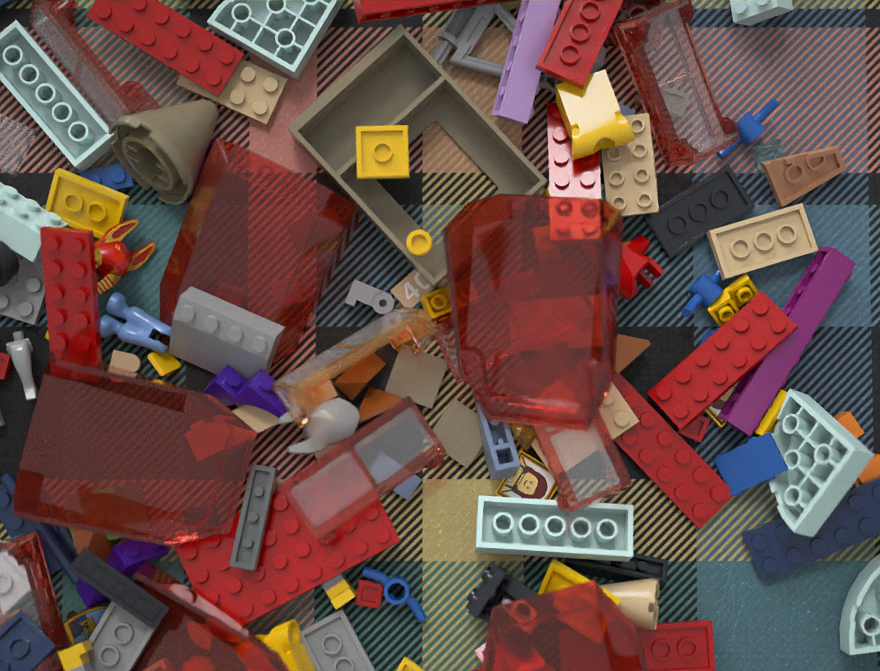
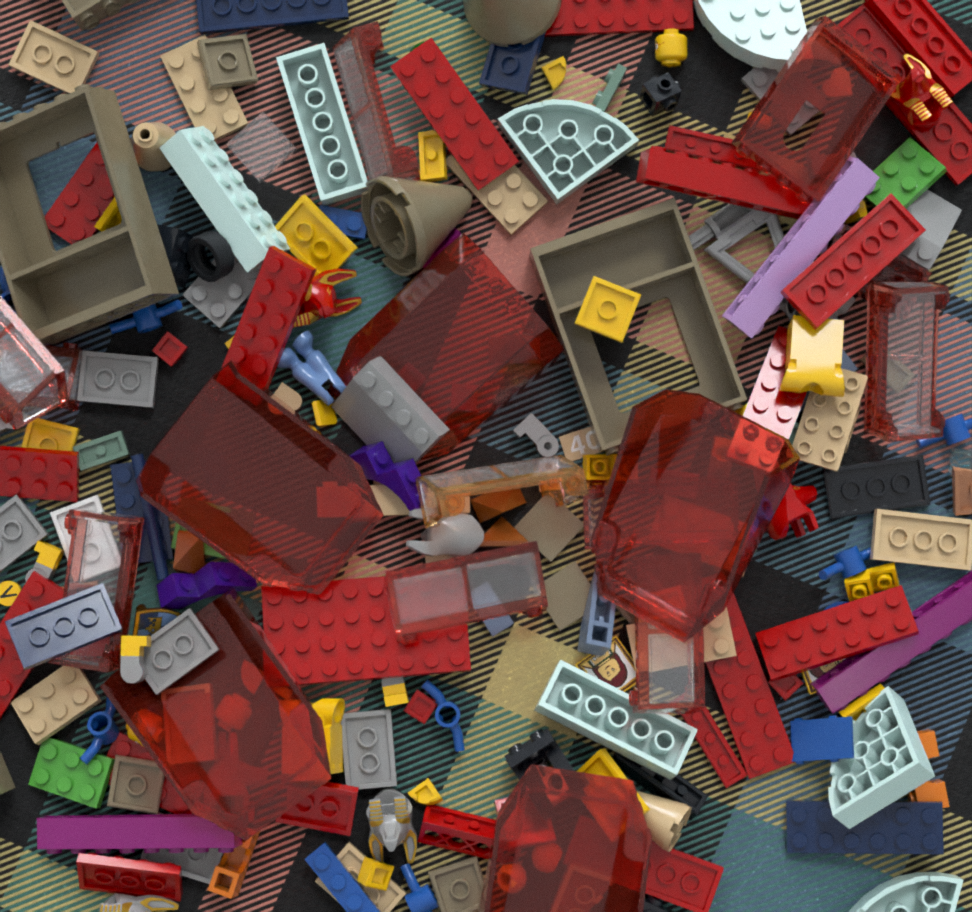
camera: 25 degrees right, 0 degrees up
light grey animal [6,331,39,401] -> none
black plate [68,547,170,630] -> none
dark grey plate [229,464,278,571] -> none
yellow tile [406,230,432,257] -> none
clear yellow slope [506,415,536,450] -> none
dark orange slope [601,334,651,377] -> none
none -> yellow plate [418,130,447,182]
none -> red tile [672,688,747,788]

